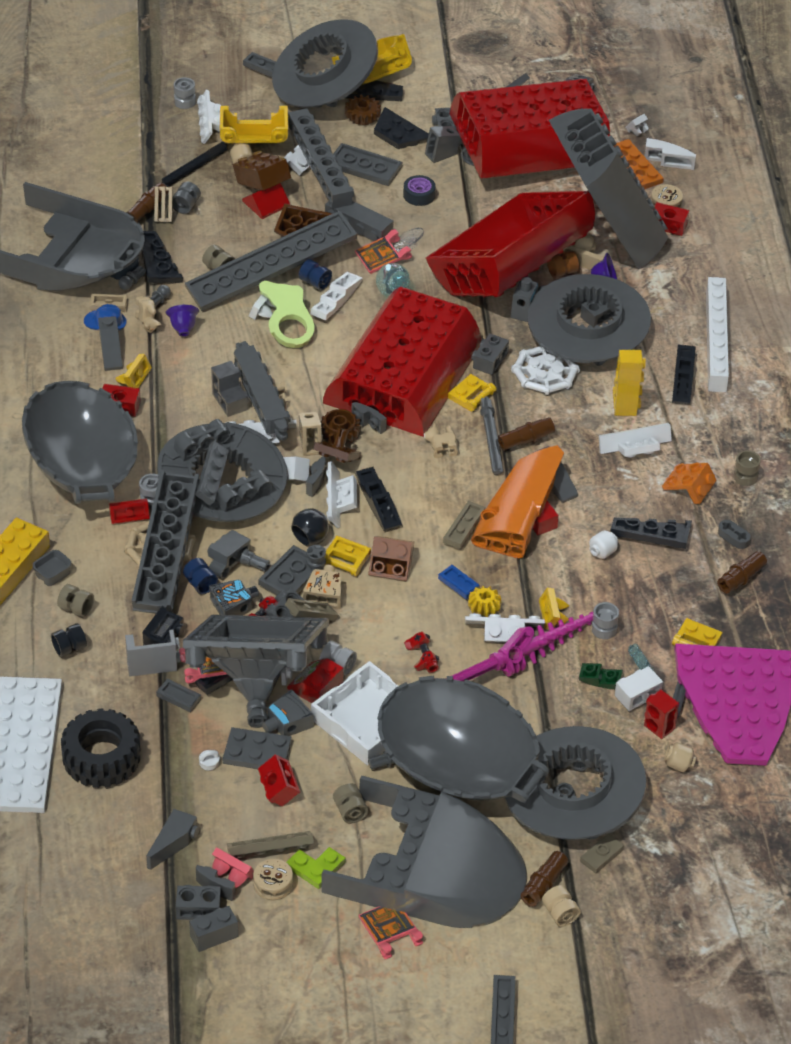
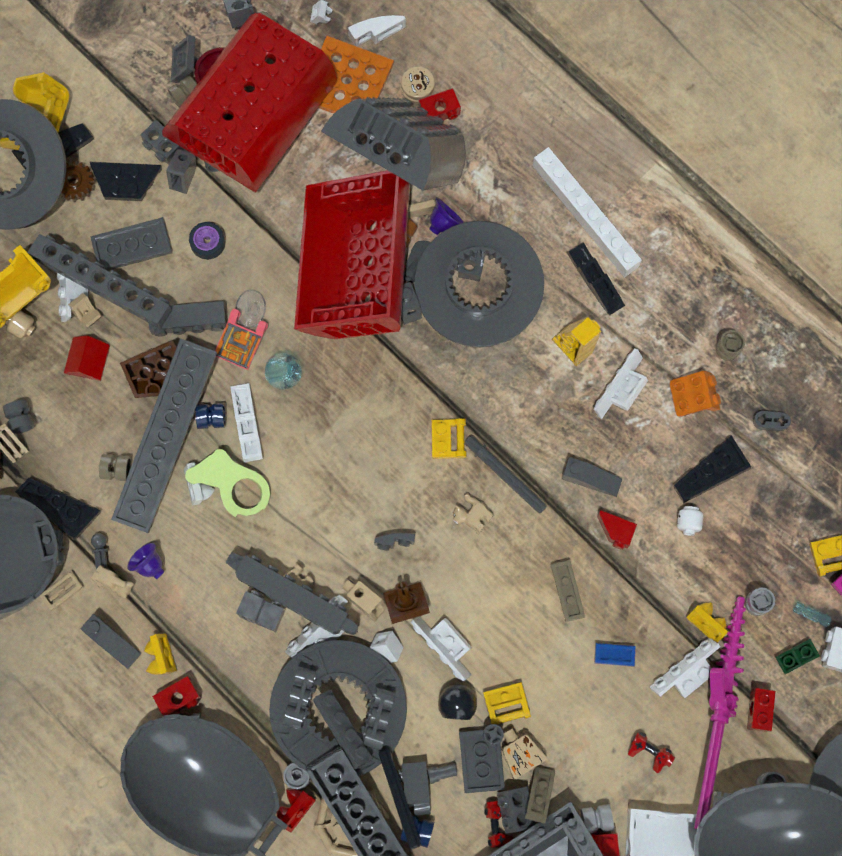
camera: 40 degrees left, 30 degrees up
blue piece [84,304,127,330] -> none
torso [209,580,259,615] -> none
reddish brown brick [232,151,291,190] -> none
dark grey slope [305,456,326,497] -> none
reddish brown gear [320,409,360,444] -> none
red slope [323,286,481,437] -> none
black slope [355,466,402,531] -> none
dark orange slope [368,536,415,581] -> none
yellow gear [468,585,501,617] -> none
orange panel [471,445,564,559] -> none
dark grey brick [472,333,509,375] -> none
reddish brown piece [498,417,555,451] -> none
white plate [511,346,580,395] -> none
reddish brown piece [717,551,767,594] -> none
none -> tan bracket [68,293,101,327]
none -> black axle [378,749,421,849]
none -> red brick [747,688,776,732]

